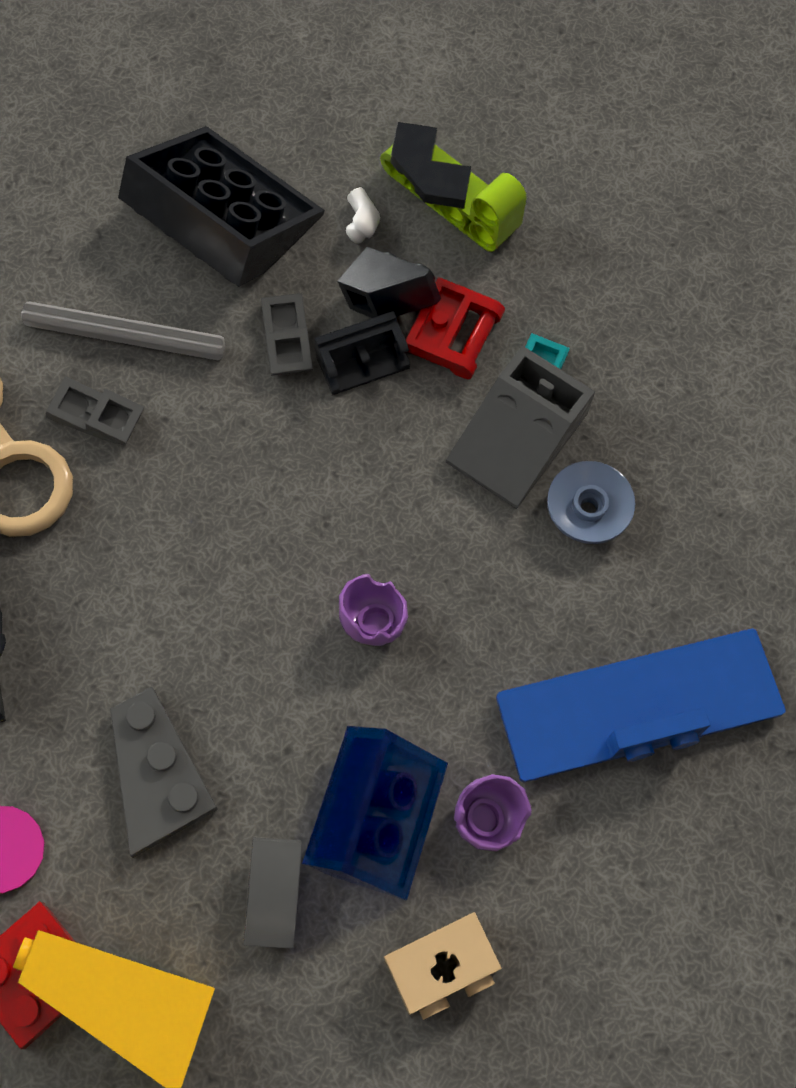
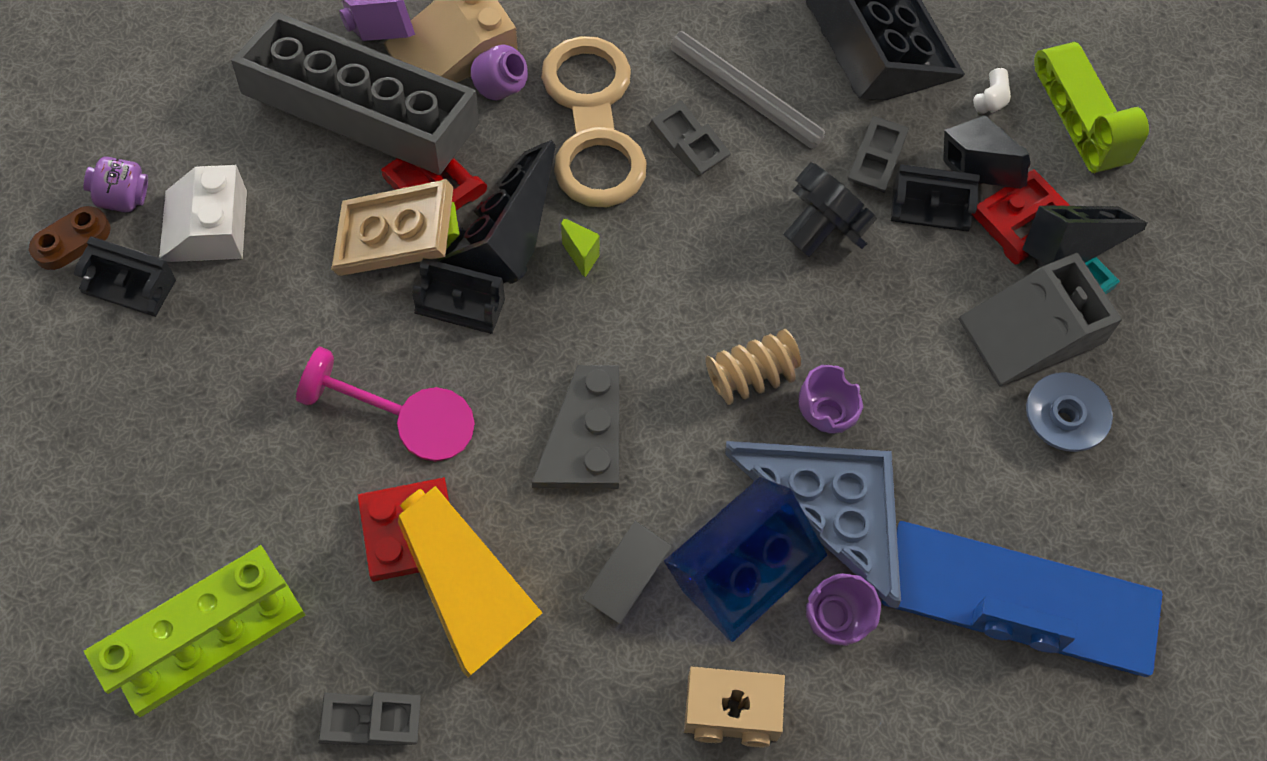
camera: 30 degrees right, 5 degrees down
black tile [391,122,471,209] -> none
none -> lime slope [561,219,600,277]
none -> tan piece [706,329,801,405]
none -> sand blue tile [725,441,901,608]
none -> black piece [783,162,877,258]
none -> black slope [1022,206,1148,267]

